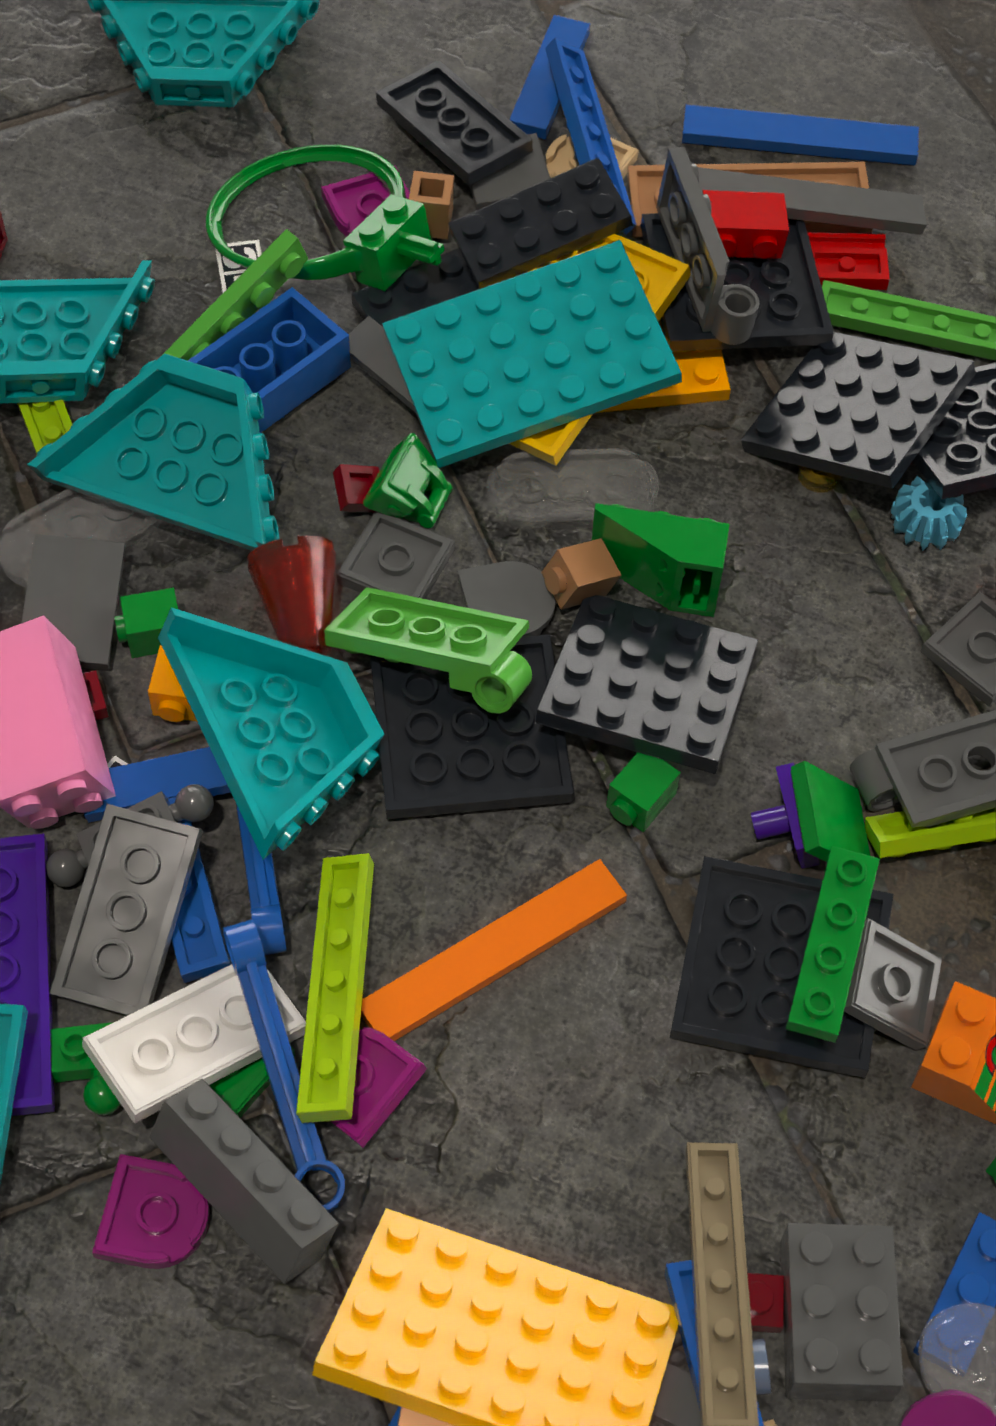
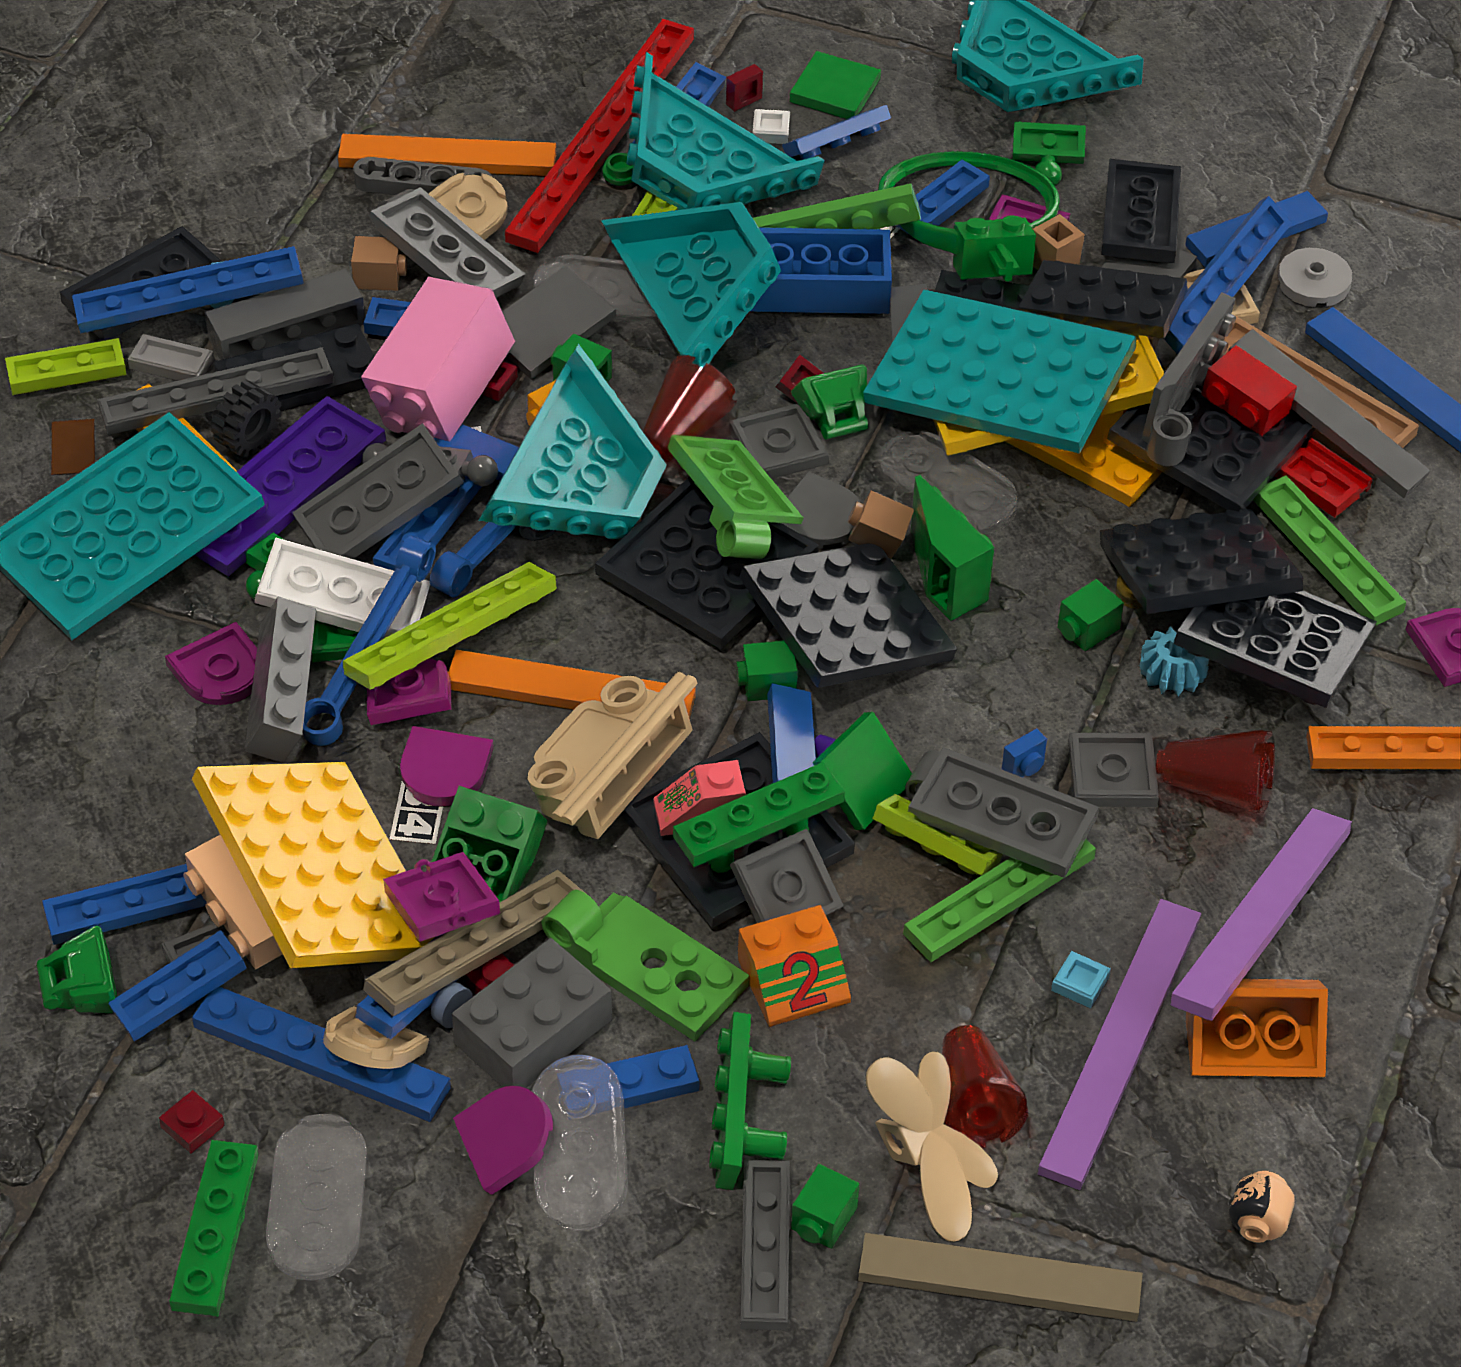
camera: 45 degrees right, 10 degrees down
none -> magenta plate [383,852,500,942]
none -> white sticker [389,782,443,844]
none -> magenta tile [400,726,494,806]
none -> green slope [431,786,548,903]
none -> tan brick [528,672,698,839]
none -> bright green hinge [541,890,750,1042]
none -> coral slope [654,760,746,836]
none -> white tile [753,109,790,144]
none -> blue tile [767,683,816,783]
none -> plate [782,105,891,160]
none -> green tile [789,51,881,119]
none -> blue plate [895,159,990,234]
none -> blue plate [1002,728,1047,777]
none -> green plate [1012,122,1086,186]
none -> green brick [1057,579,1124,651]
none -> light grey plate [1278,247,1352,307]

